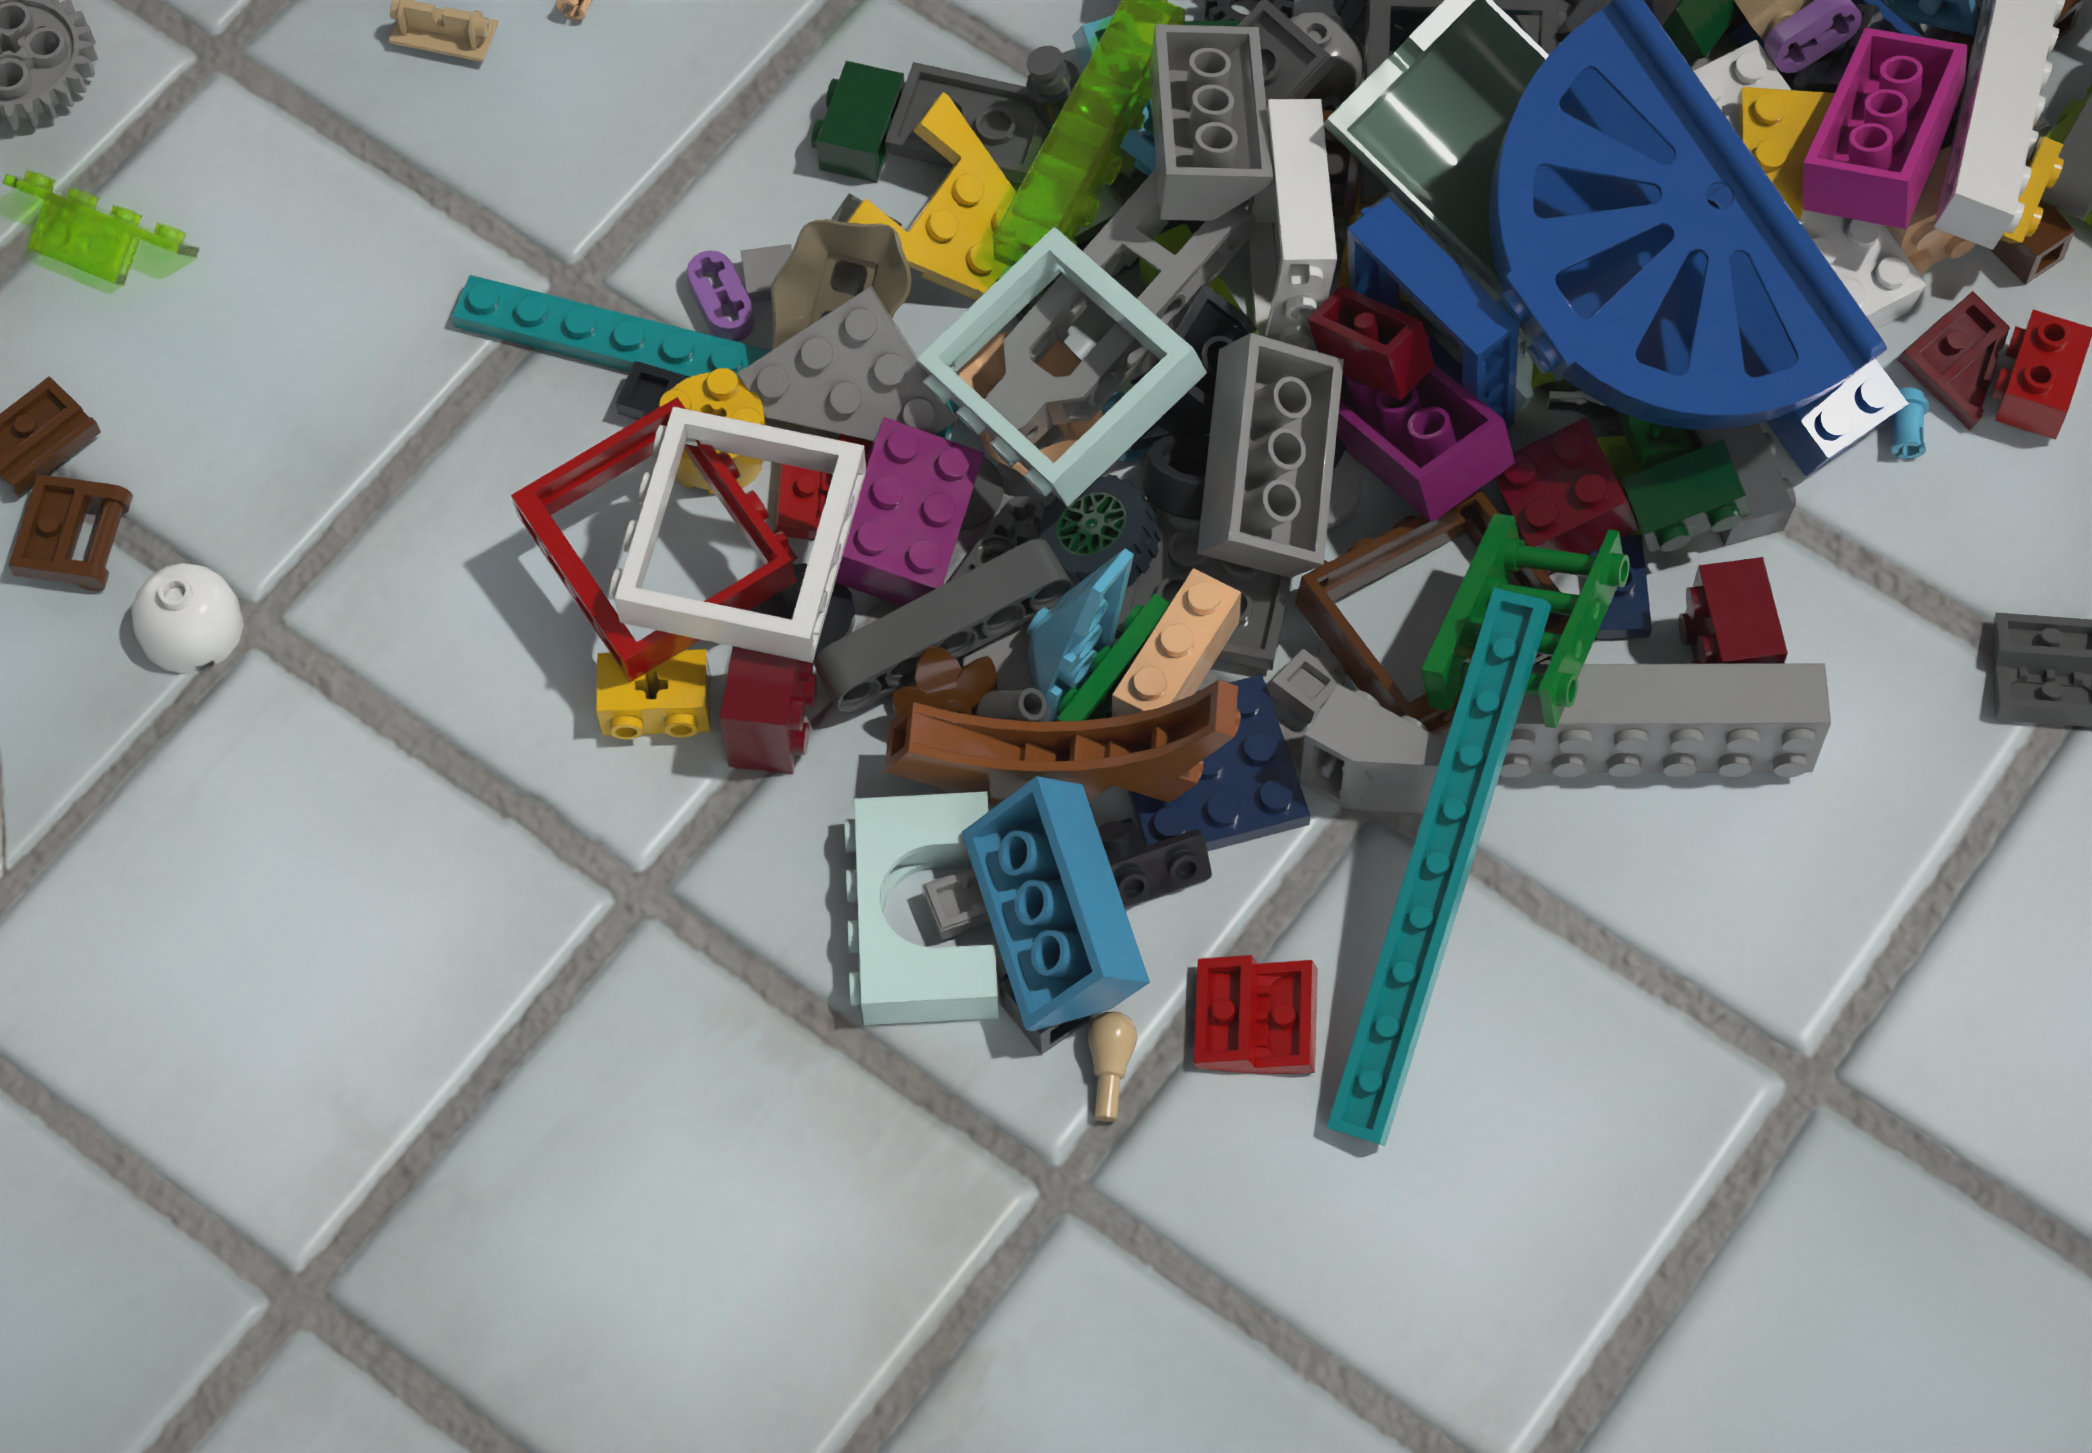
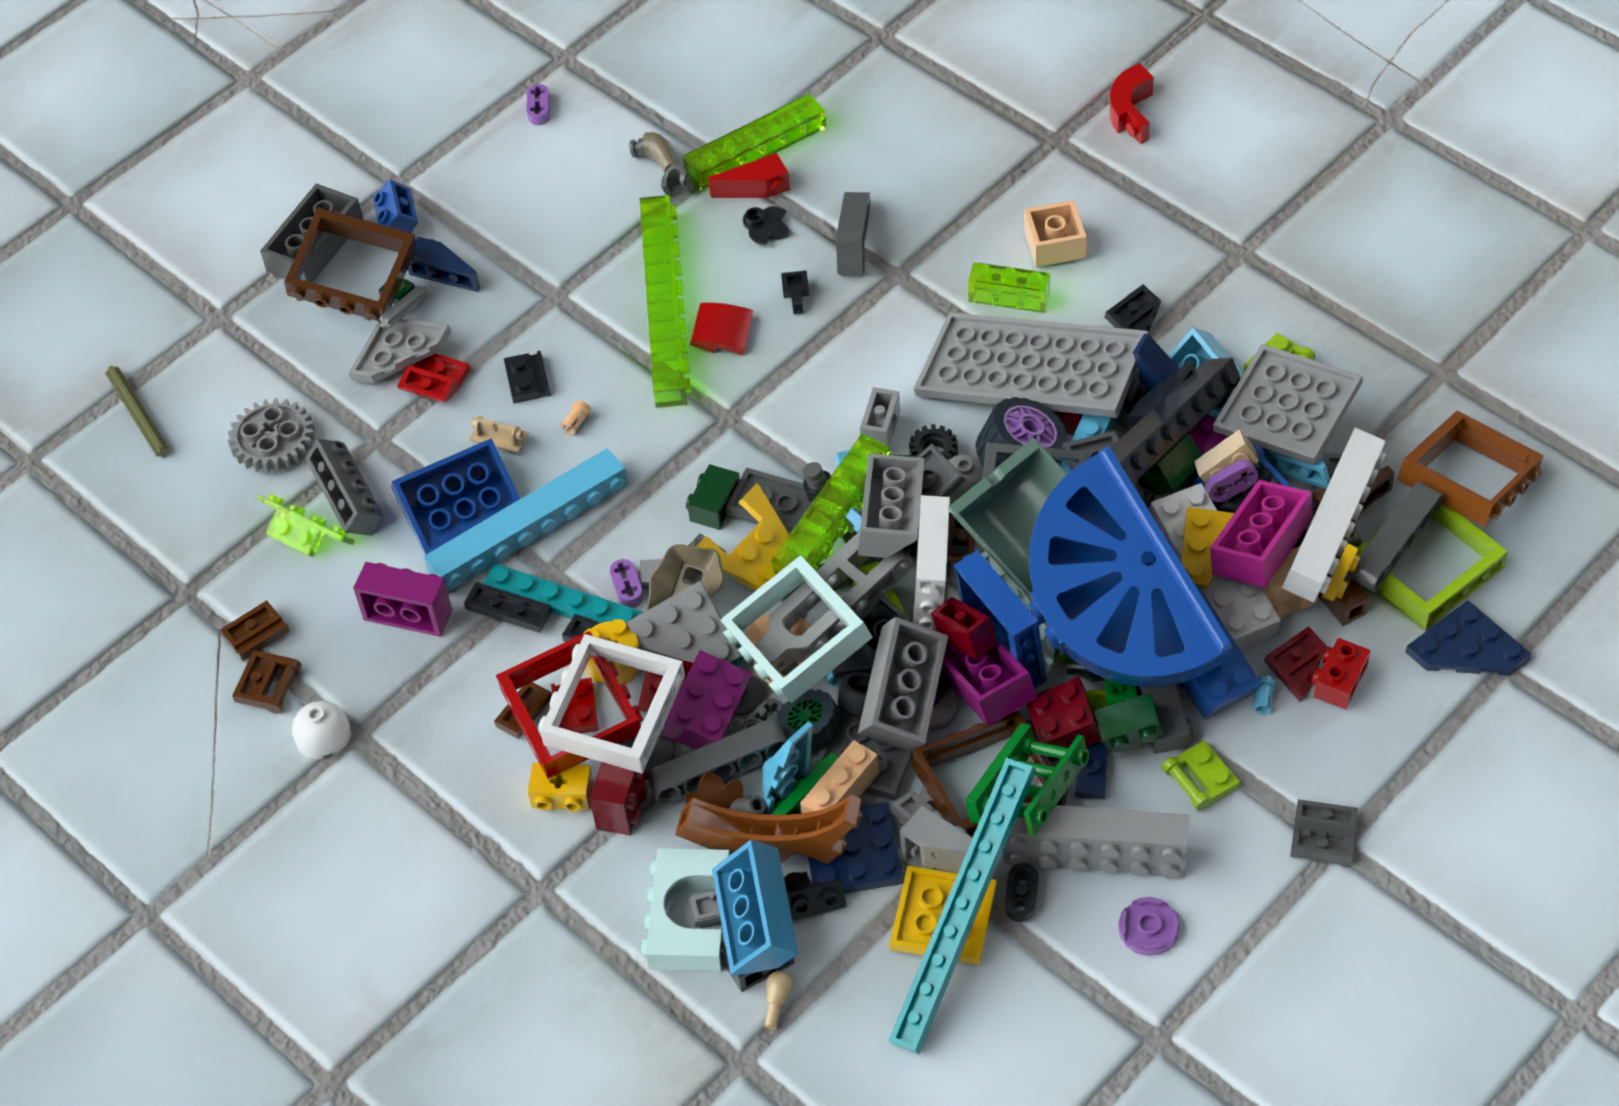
camera: 10 degrees right, 10 degrees down
red slope [1194,955,1318,1074] -> none
dark red brick [1678,557,1788,664] -> none
none -> dark grey brick [305,439,384,536]
none -> magenta brick [353,562,453,637]
none -> blue slope [391,438,520,555]
none -> medium azure brick [423,448,628,592]
none -> black plate [464,582,552,633]
none -> reddish brown plate [494,682,552,739]
none -> red plate [551,677,599,734]
none -> yellow plate [889,865,997,965]
none -> black plate [1005,863,1039,922]
none -> medium lavender tile [1118,897,1180,956]
none -> lime plate [1161,740,1240,811]

